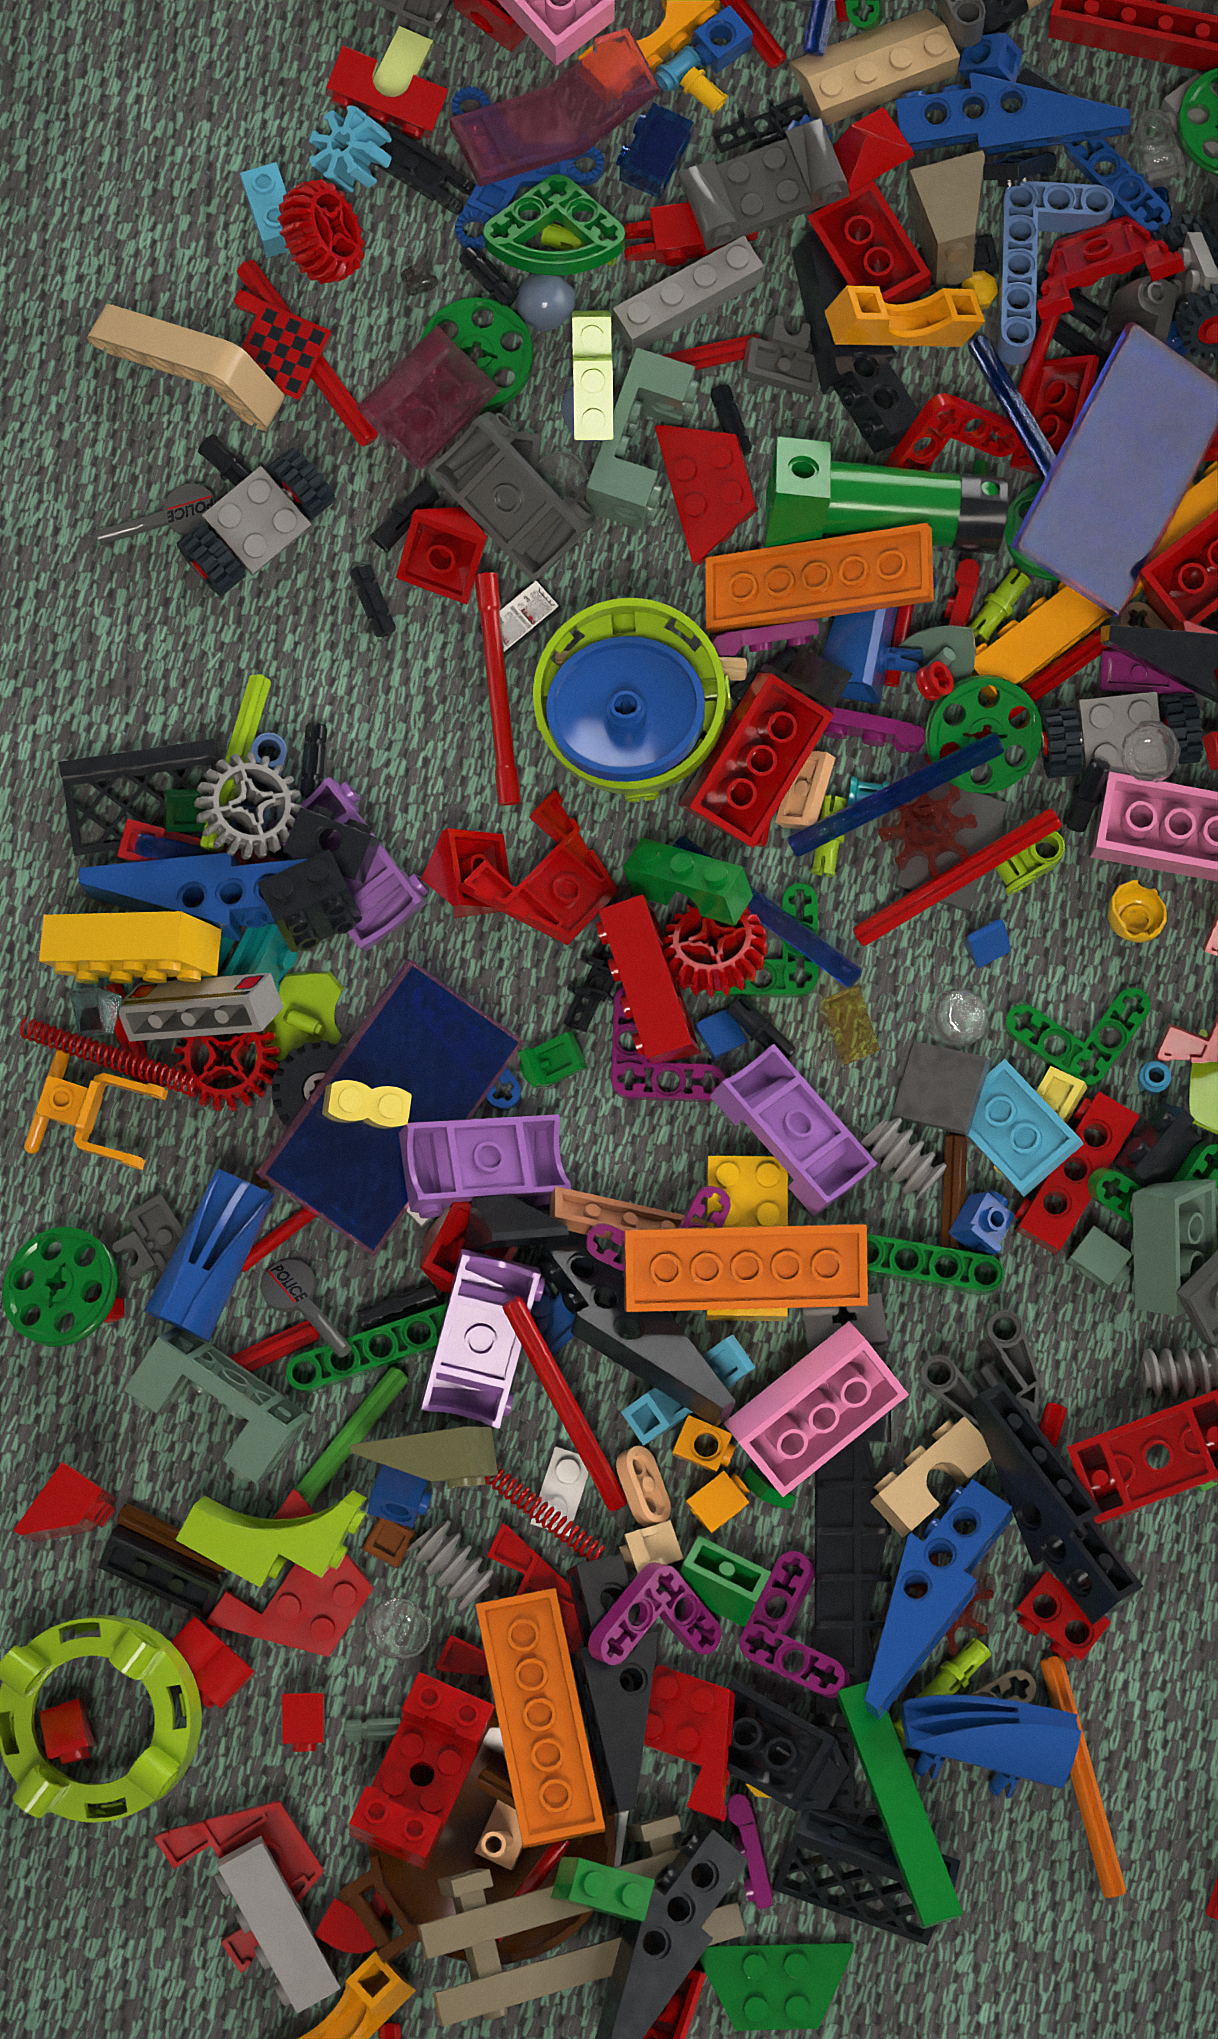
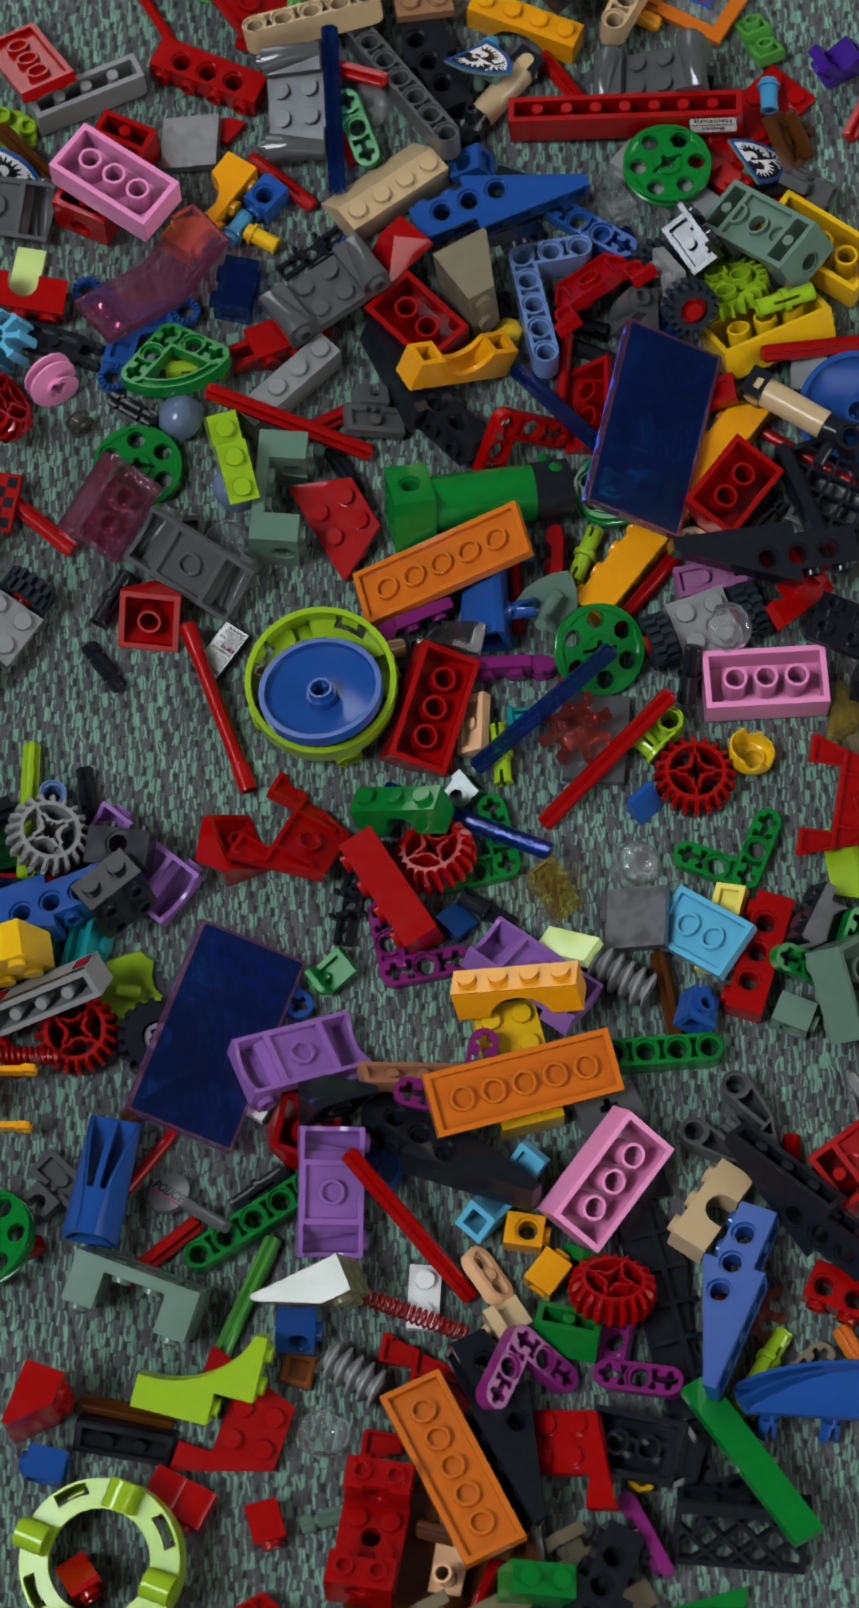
camera: 10 degrees left, 10 degrees down
light yellow brick [322,1080,412,1129] -> none
red bush [916,661,954,701] -> none
dark azure pin [1137,1061,1171,1095] -> none
none -> blue brick [18,1442,72,1489]
none -> bright pink piece [24,353,79,407]
none -> red axle [204,383,373,461]
none -> tile [445,769,488,810]
none -> light orange arch [450,960,587,1020]
none -> yellowish green tile [539,926,603,968]
none -> red gear [568,1252,657,1329]
none -> red gear [653,734,737,818]

